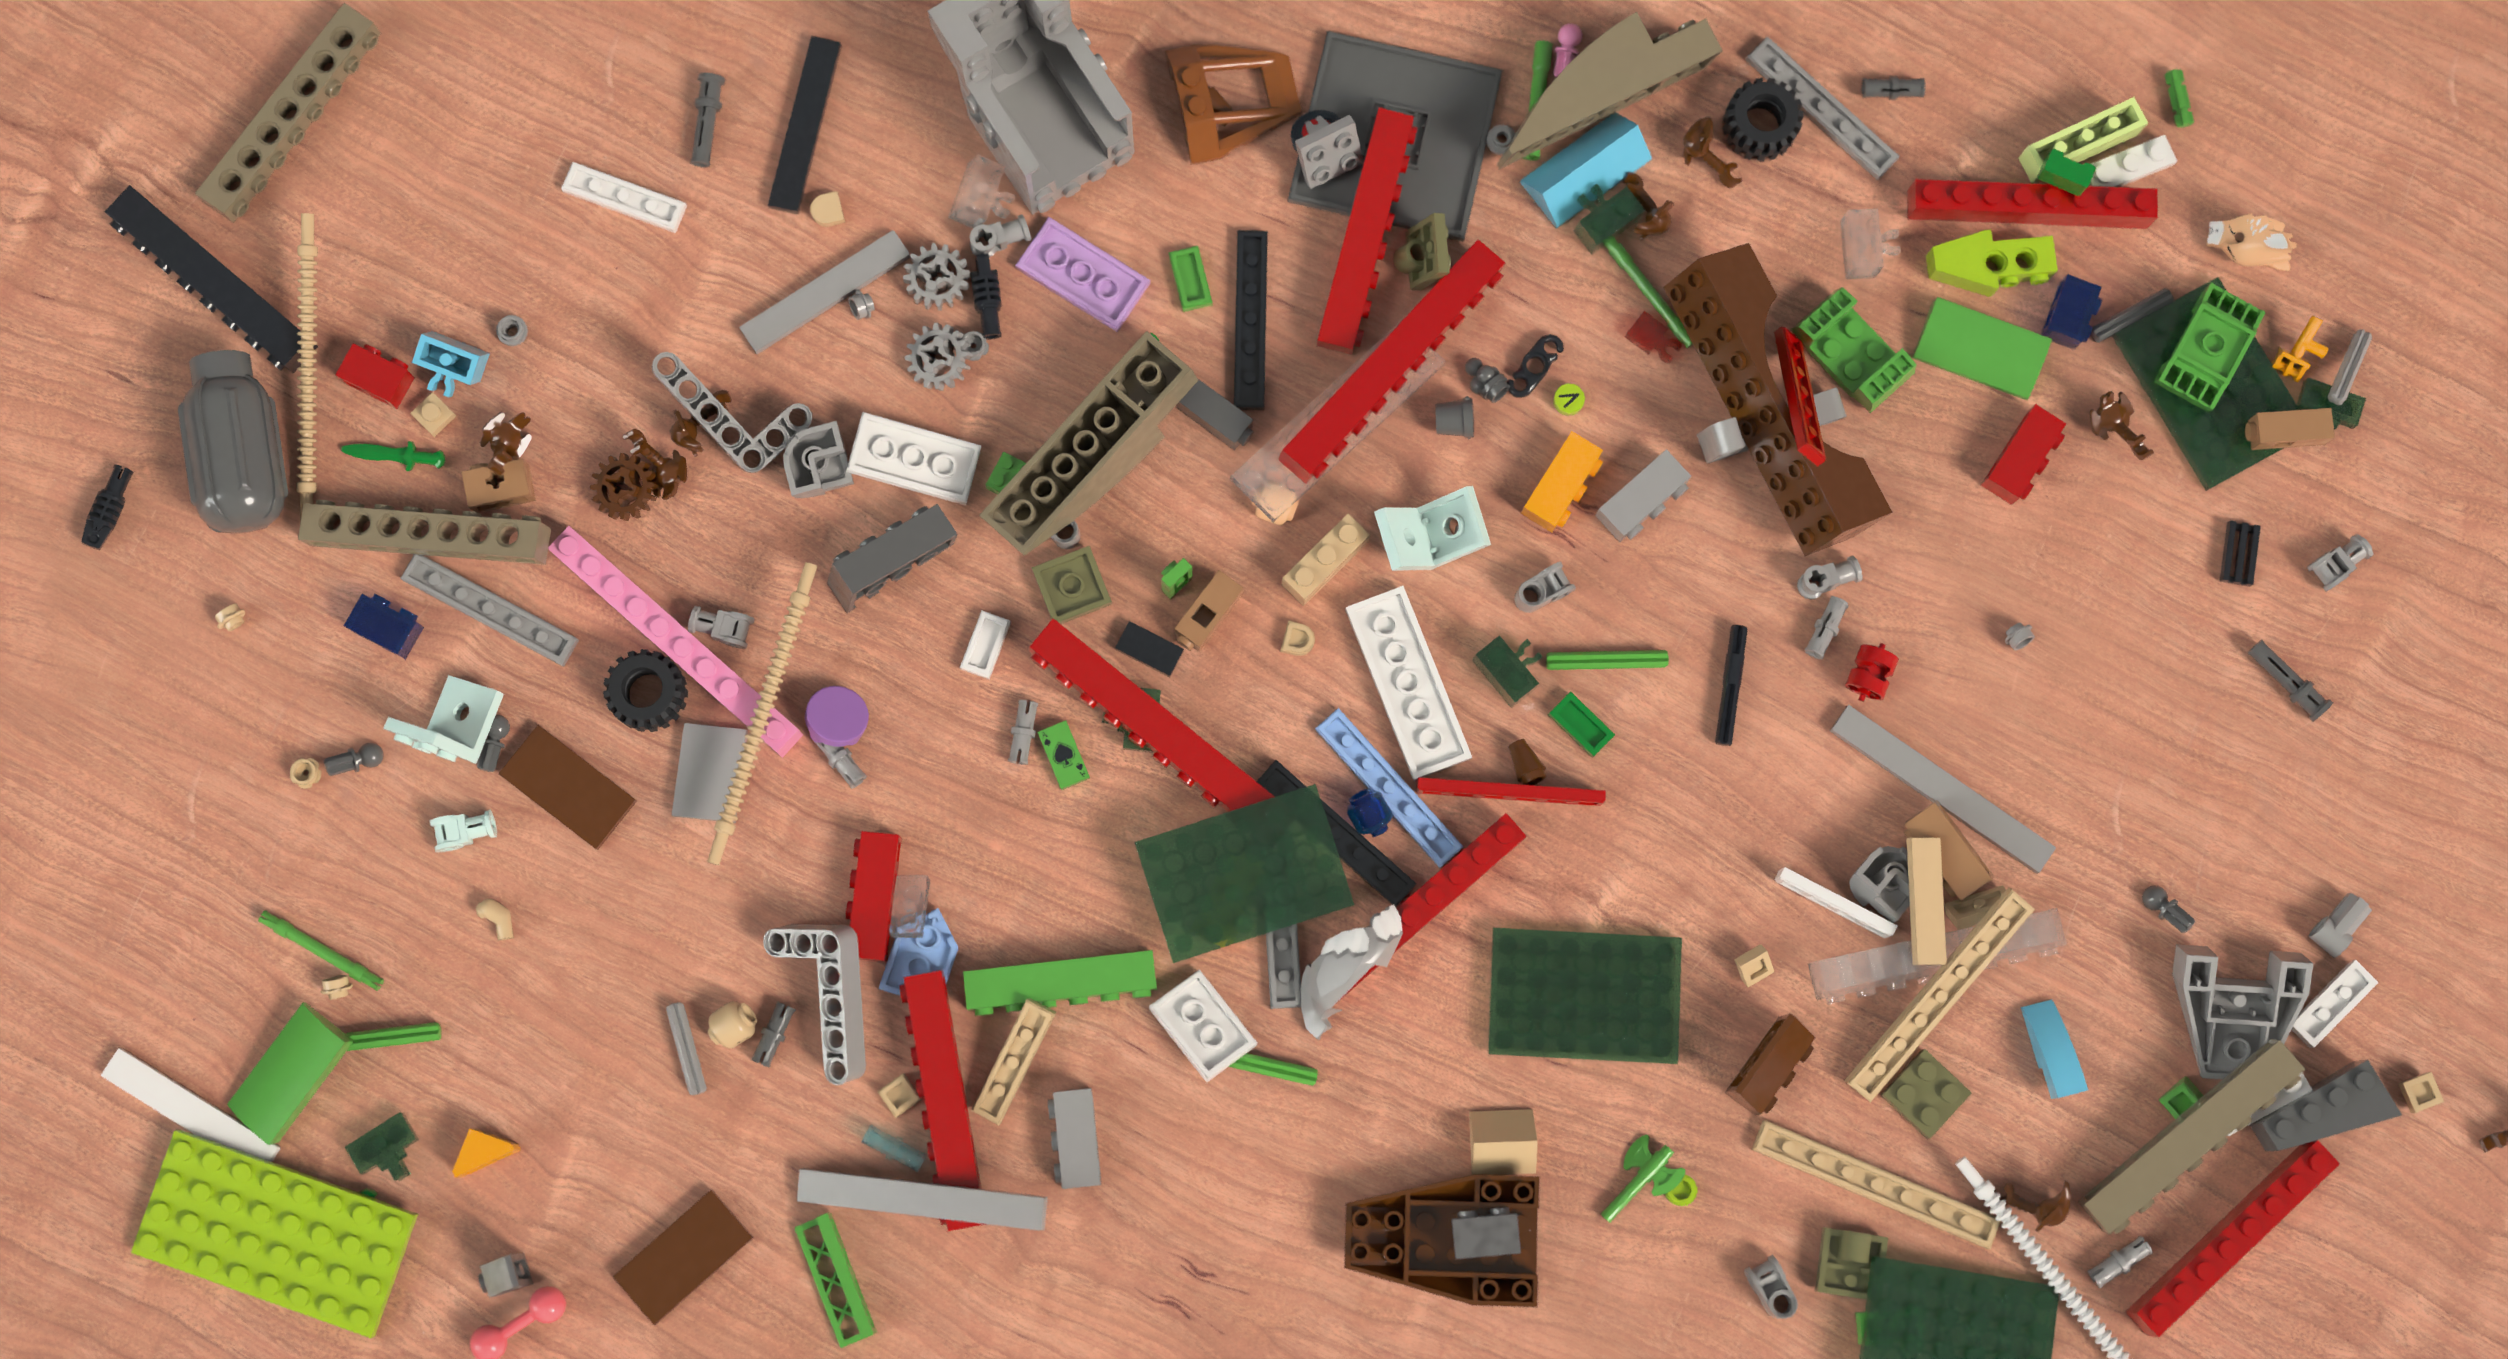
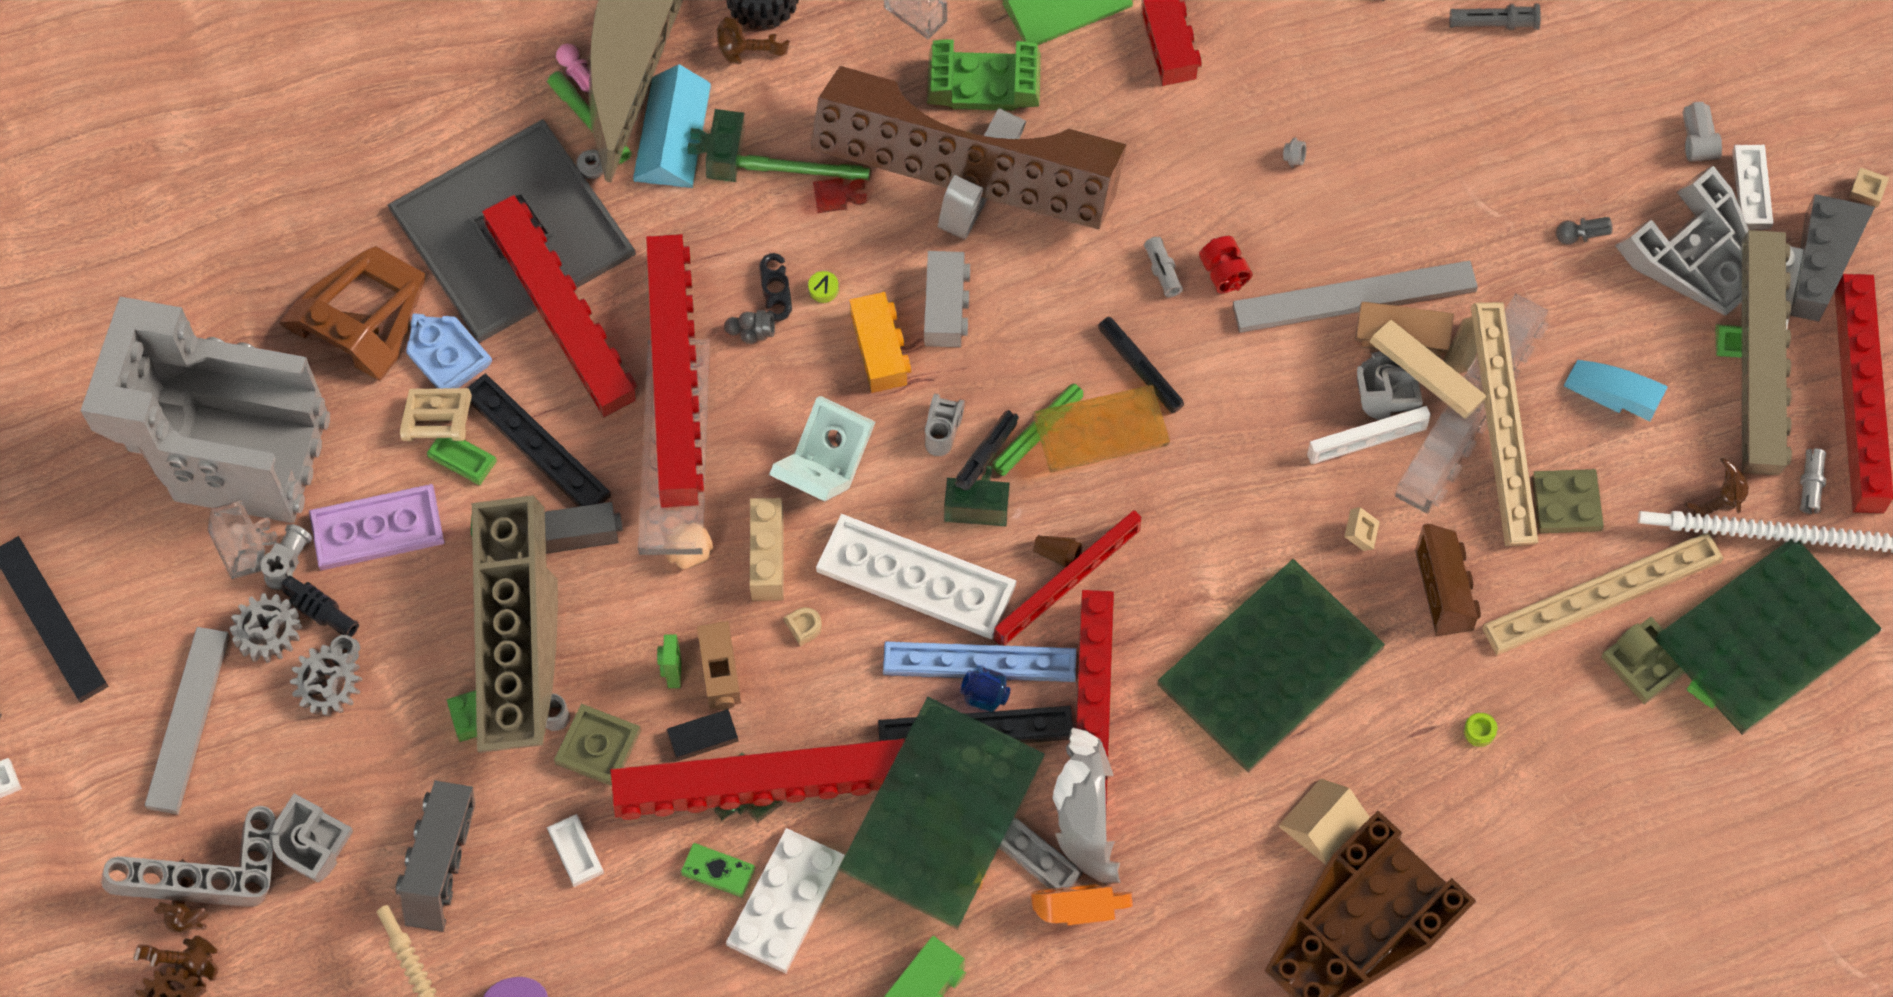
camera: 40 degrees left, 15 degrees down
tan tile [811,191,845,227] -> none
white tile [846,412,982,505] -> none
light grey plate [848,290,875,320] -> none
light grey pin [1008,700,1039,765] -> none
white tile [1149,969,1257,1083] -> none
bright green axle [1229,1053,1318,1086] -> none
light grey plate [1290,110,1364,189] -> none
olive plate [1393,213,1451,291] -> none
dark grey piece [1436,396,1474,439] -> none
flat silver brick [1452,1207,1521,1259] -> none
green tile [1548,691,1615,758] -> none
bright green piece [1601,1135,1686,1223] -> none
reddish brown piece [1623,172,1674,241] -> none
light grey piece [1744,1255,1798,1319] -> none
red tile [1774,326,1826,467] -> none
light grey connector [1797,555,1863,600] -> none
none -> tan plate [400,388,472,441]
none -> light blue tile [406,314,493,388]
none -> white plate [726,828,845,974]
none -> black axle [955,410,1019,491]
none -> orange piece [1031,884,1133,925]
none -> clear yellow plate [1033,385,1170,473]

